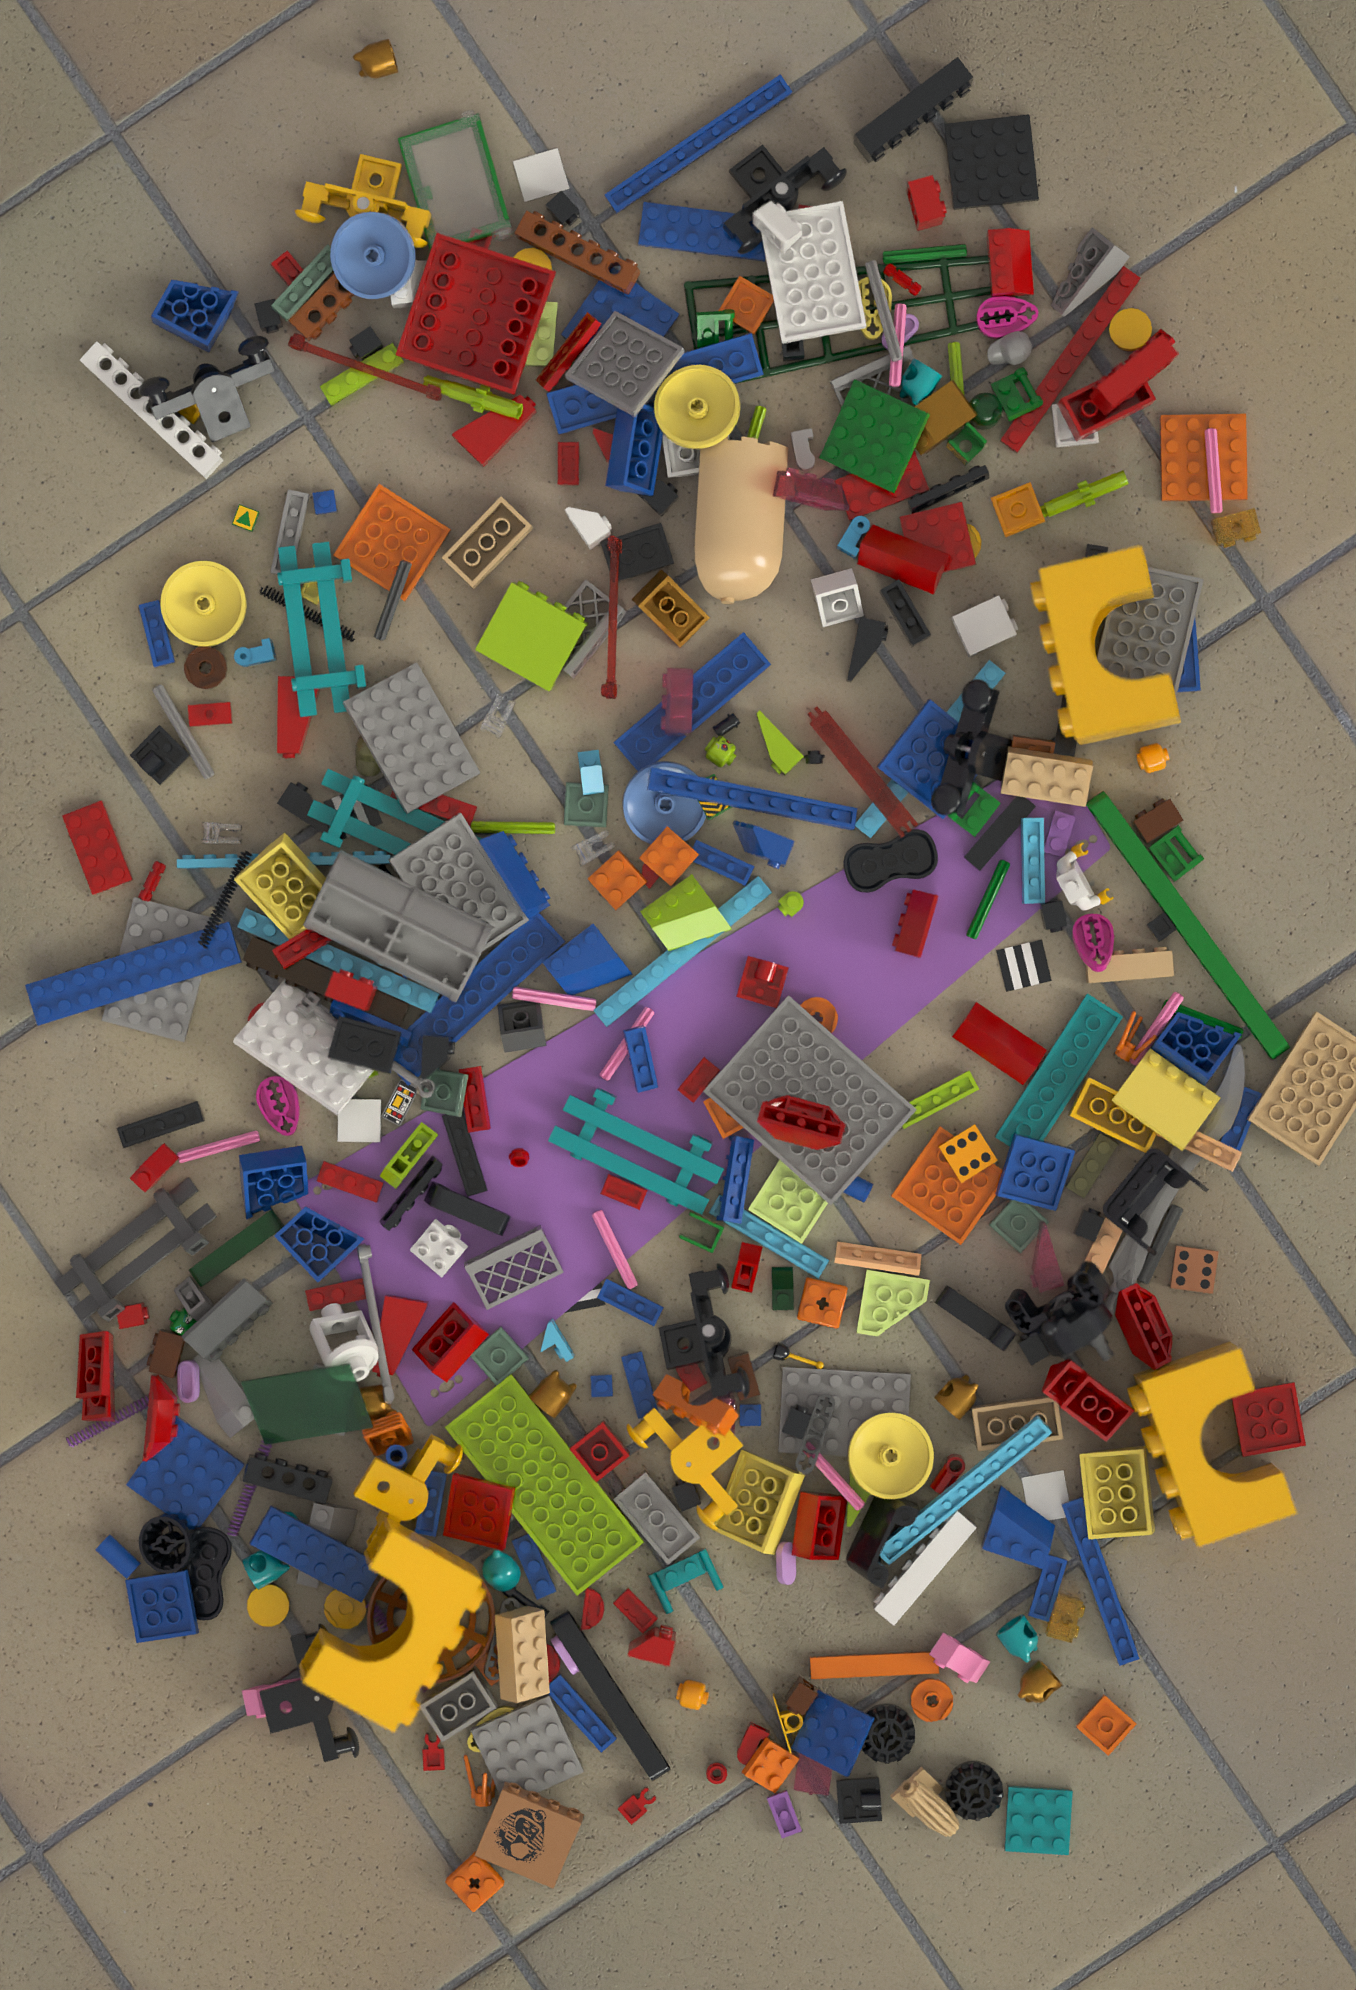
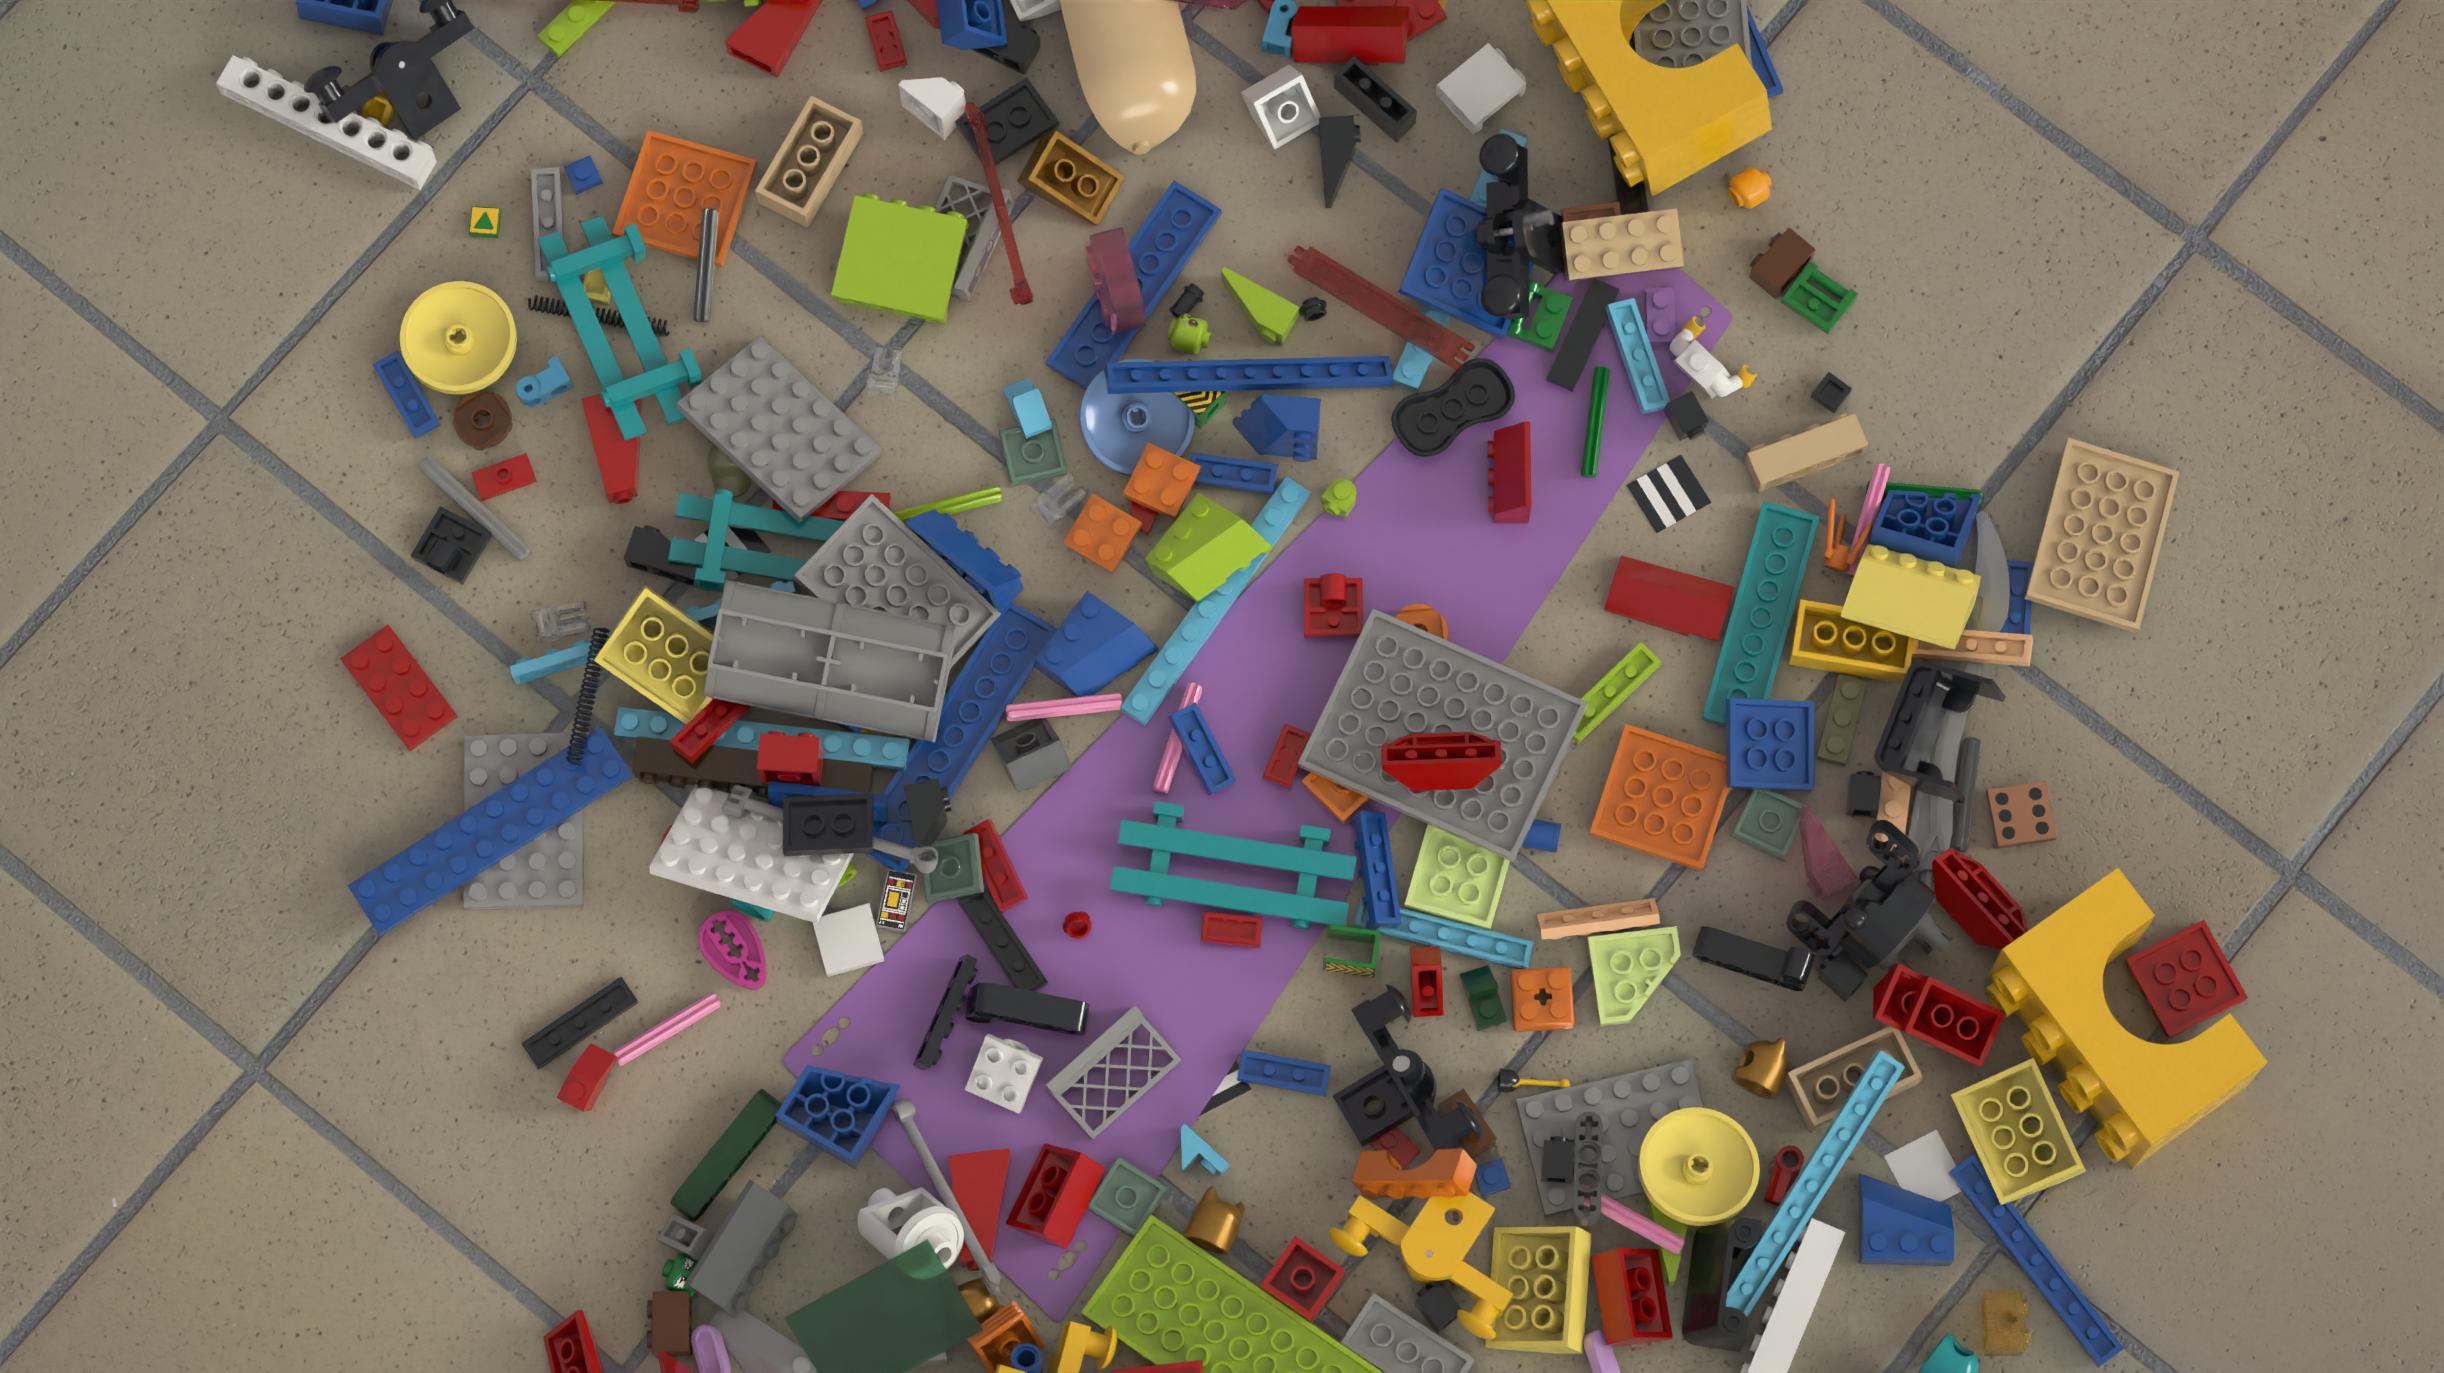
camera: 20 degrees left, 15 degrees down
dark grey fence [55,1177,217,1322] -> none
red brick [117,1302,150,1329] -> none
red axle [139,861,166,902] -> none
blue wedge [239,1146,308,1220] -> none
red plate [305,1278,366,1311] -> none
red plate [317,1161,384,1203] -> none
lime slope [380,1122,438,1189] -> none
blue plate [591,1374,613,1397] -> none
bright pink axle [592,1210,638,1289] -> none
blue plate [621,1351,659,1419] -> none
light orange tile [939,1124,998,1183] -> none
blue plate [1028,1554,1067,1622] -> none
dark pink piece [1072,913,1114,972] -> none
green beam [1086,791,1290,1060] -> none

